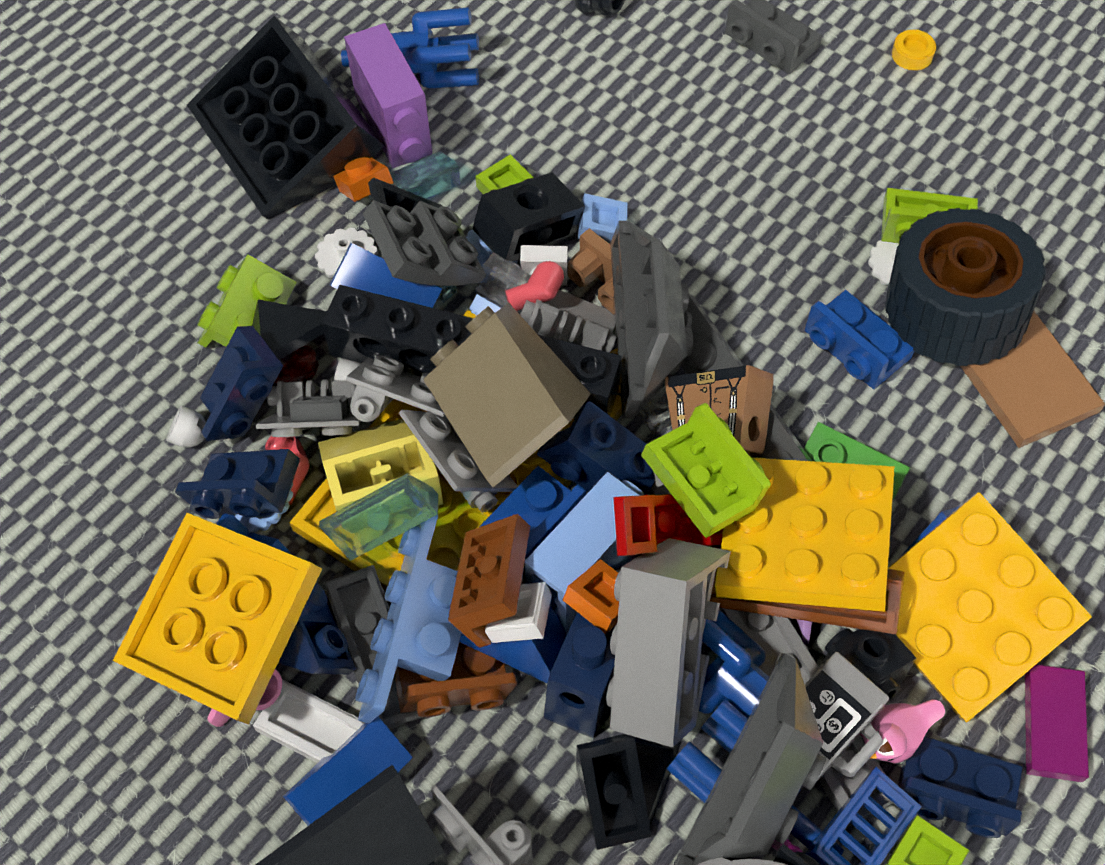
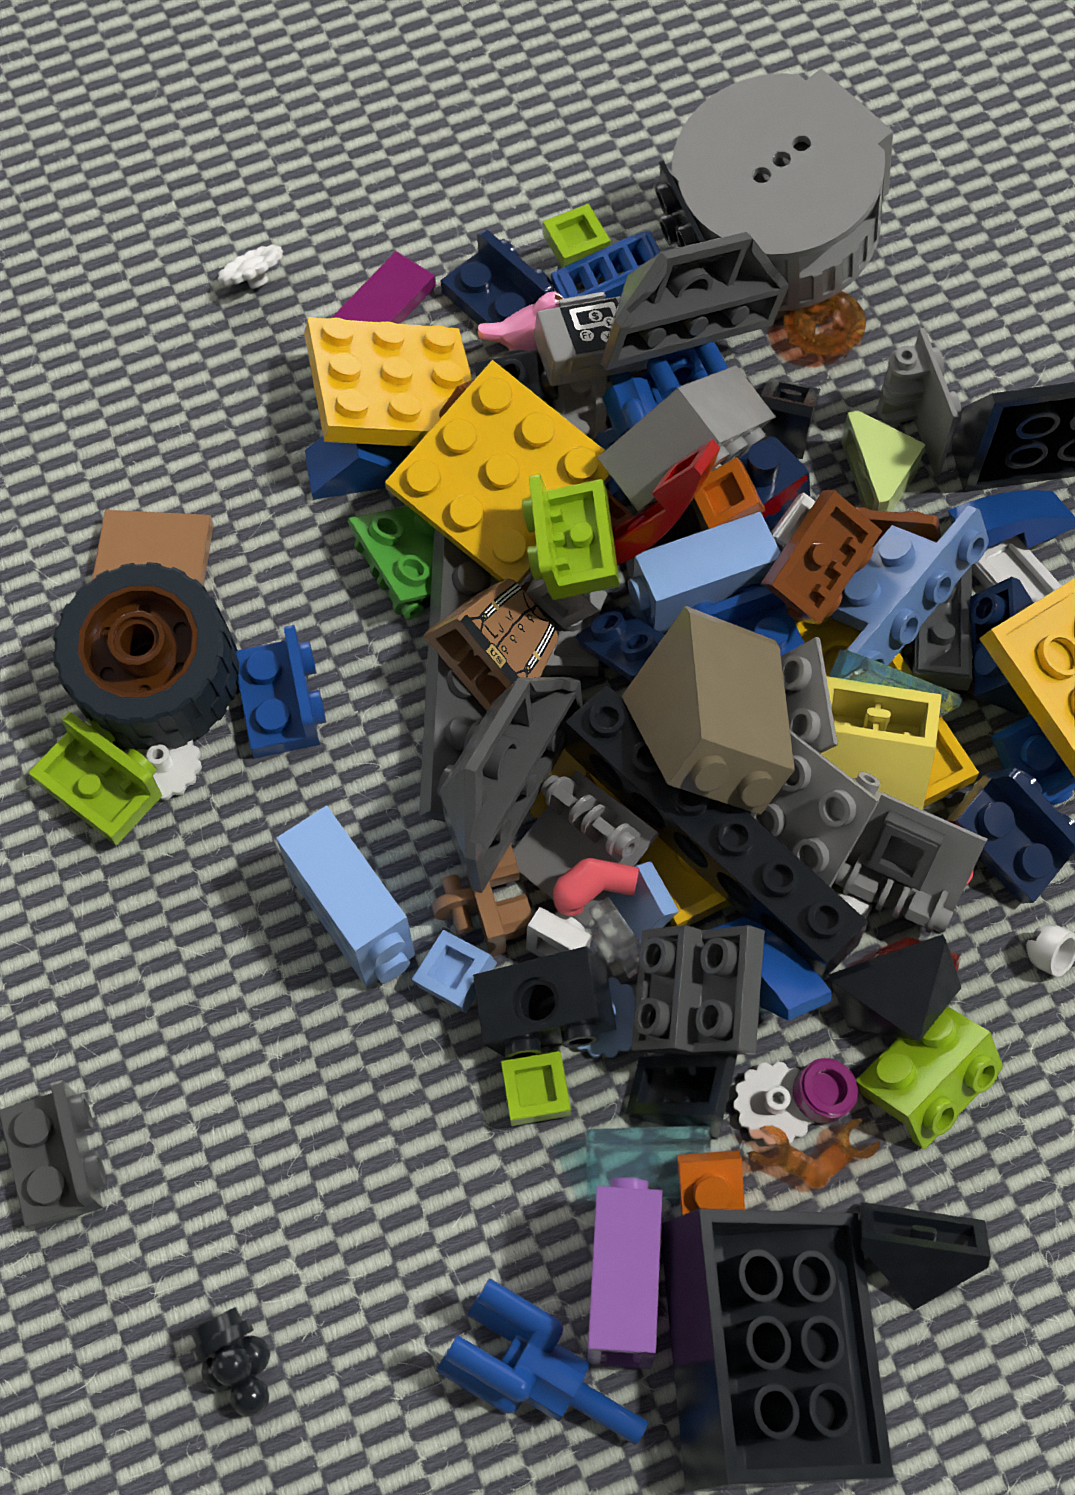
camera: 150 degrees left, 5 degrees up
dark blue bracket [200,326,283,441] -> none
none -> light blue brick [276,806,416,988]
none -> clear orange arm [747,1118,881,1189]
none -> magenta tile [793,1058,858,1123]
none -> yellowish green slope [841,411,925,512]
none -> black slope [859,1202,991,1310]

